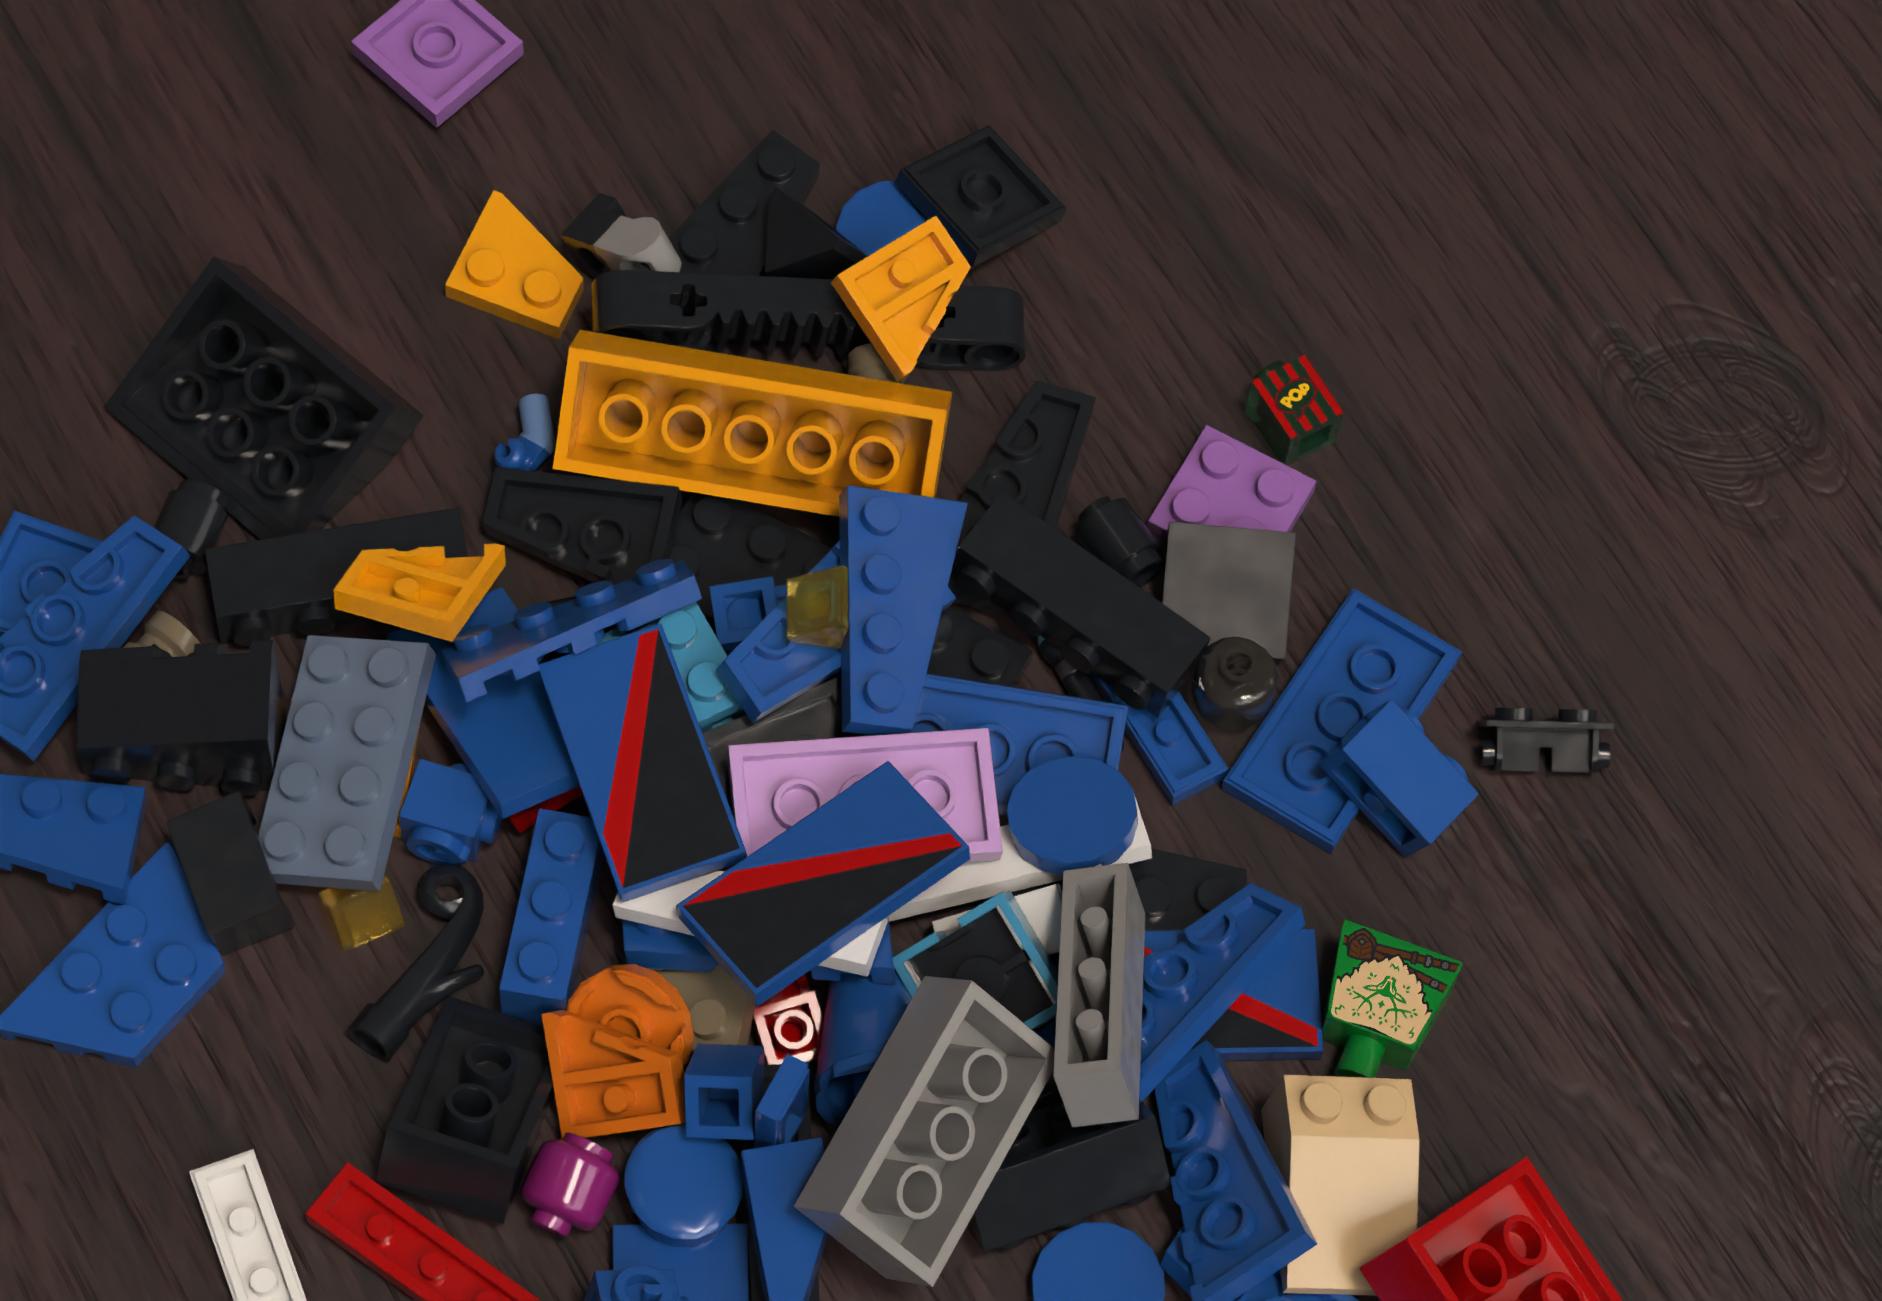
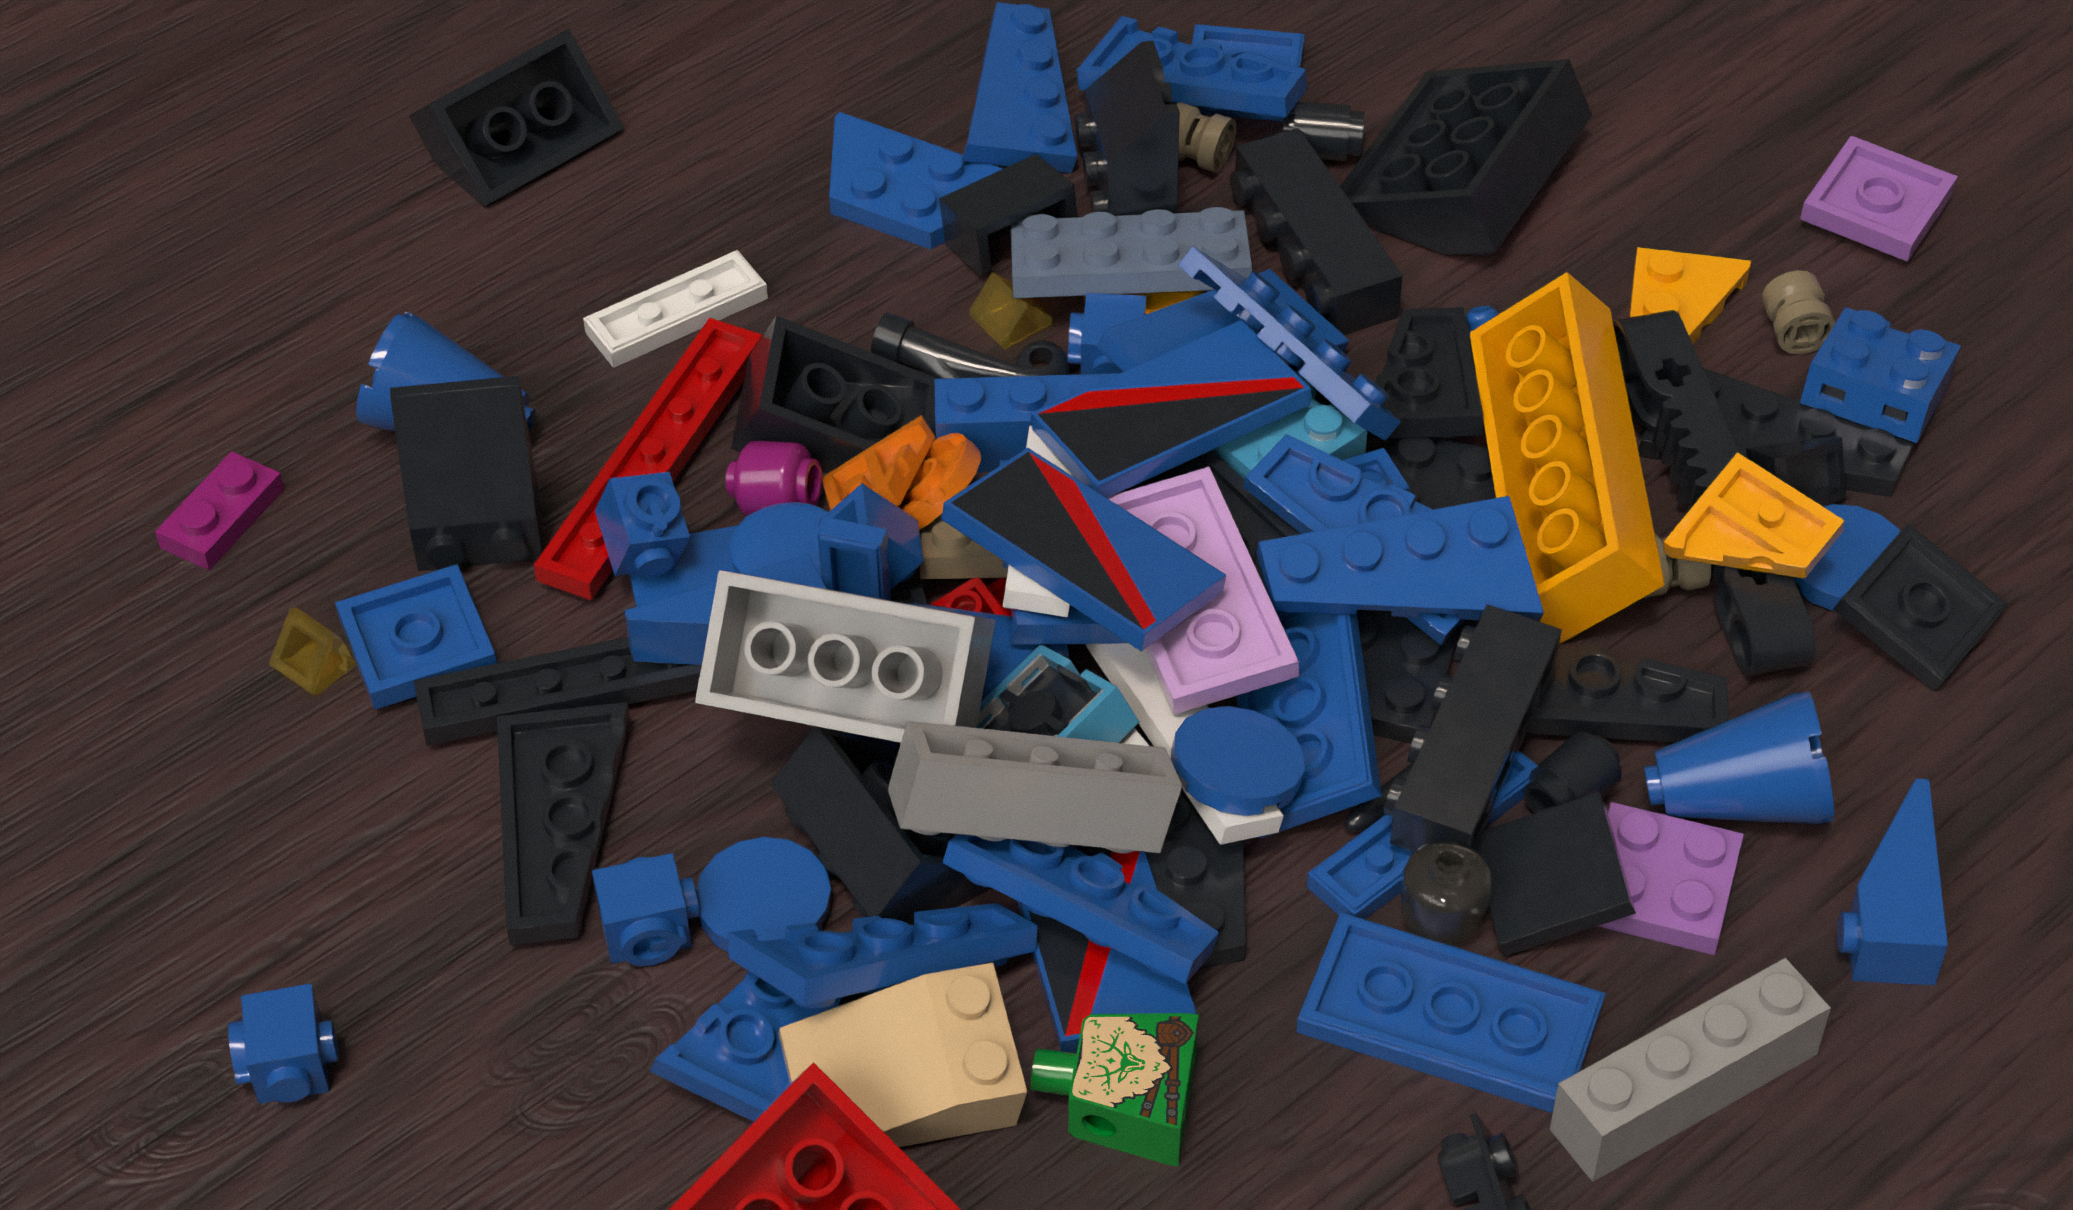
camera: 85 degrees right, 15 degrees down
light orange wing [333,544,506,642] -> none
leg [561,193,682,277] -> none
clear yellow slope [787,565,848,648] -> none
clear green brick [1245,354,1344,466] -> none
blue brick [1318,699,1479,857] -> none
none -> light grey brick [1550,958,1831,1182]
none -> blue cone [1644,691,1835,824]
none -> dark tan wheel [1762,270,1836,355]
none -> blue piece [1800,307,1961,443]
none -> blue slope [1837,779,1948,985]

